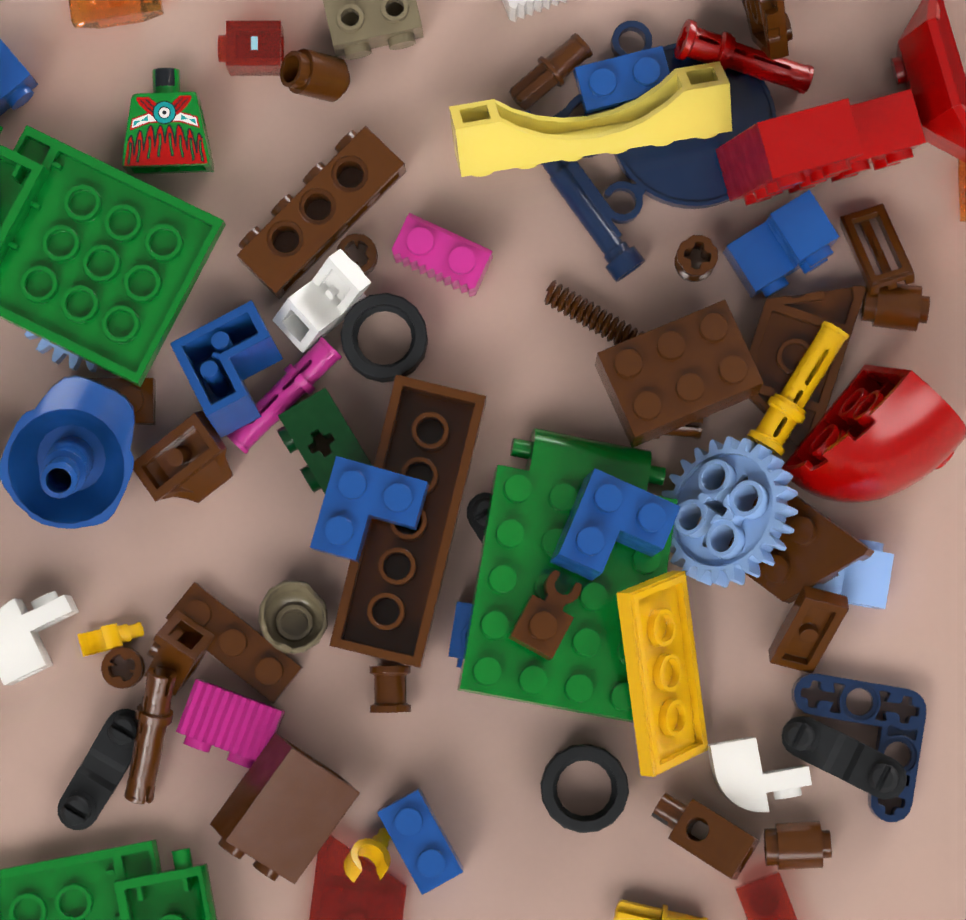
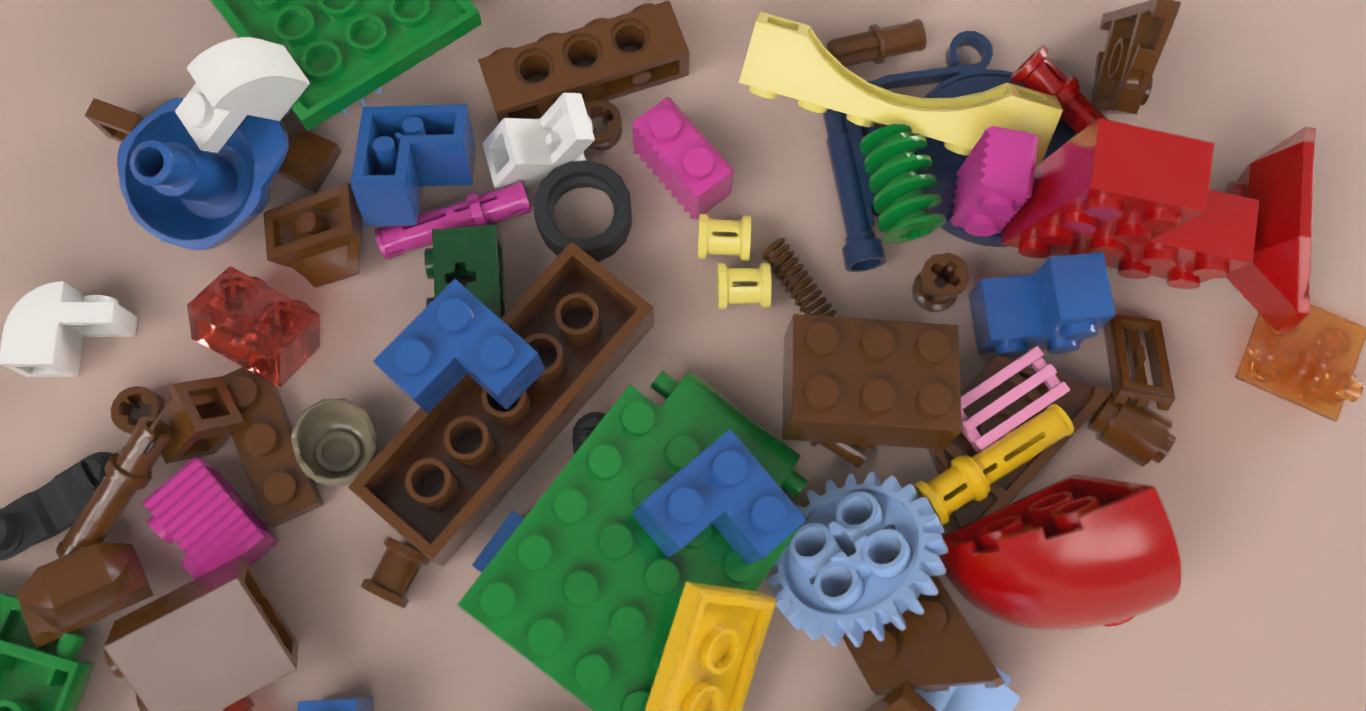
camera: 20 degrees right, 10 degrees down
yellow piece [77,622,144,657] -> none
reddish brown plate [508,570,582,660] -> none
blue plate [573,46,670,115] -> none
none -> reddish brown slope [16,543,154,648]
none -> white brick [175,37,310,153]
none -> clear red brick [187,266,320,388]
none -> light yellow bush [698,214,751,261]
none -> light yellow bush [717,262,772,310]
none -> green piece [859,124,947,244]
none -> dark pink brick [950,126,1038,237]
none -> bright pink tile [961,346,1070,453]

